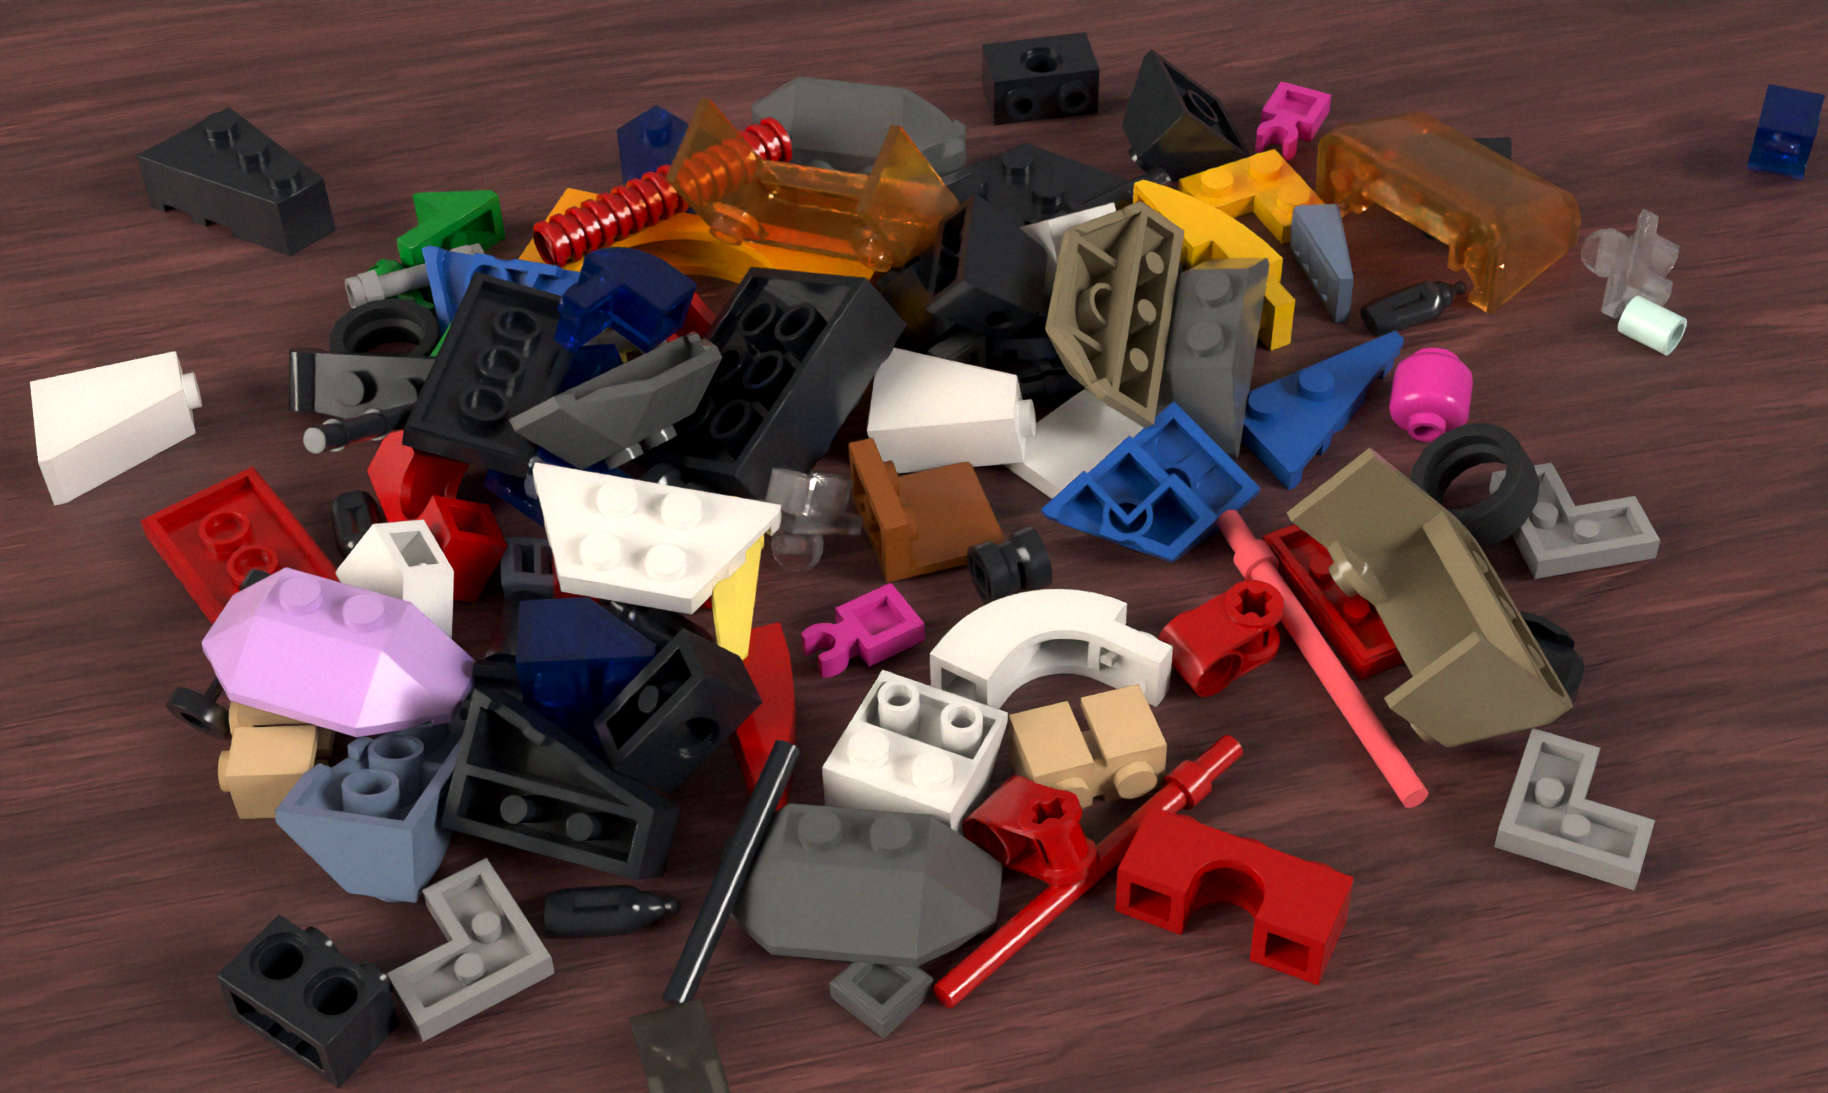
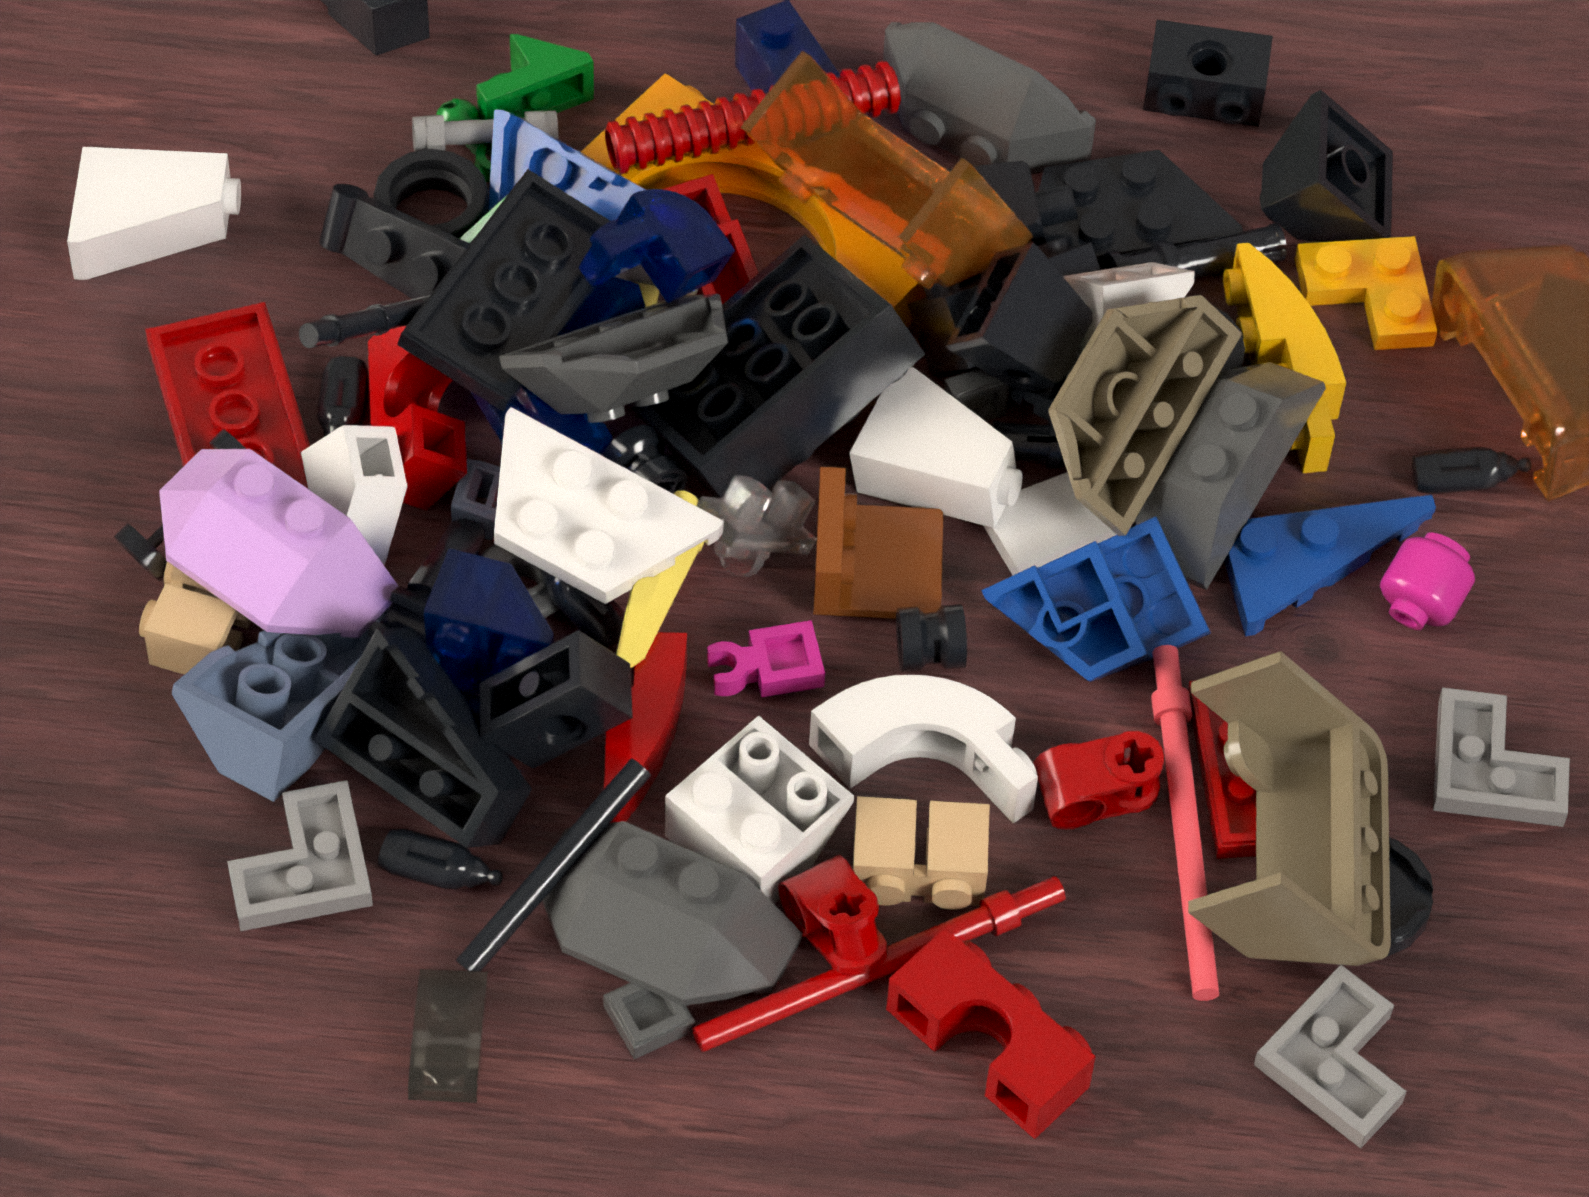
camera: 15 degrees right, 10 degrees up
black brick [216,915,400,1088] -> none
dark pink plate [1255,81,1331,161] -> none
sand blue slope [1290,204,1354,323] -> none
black tyre [1410,423,1540,547] -> none

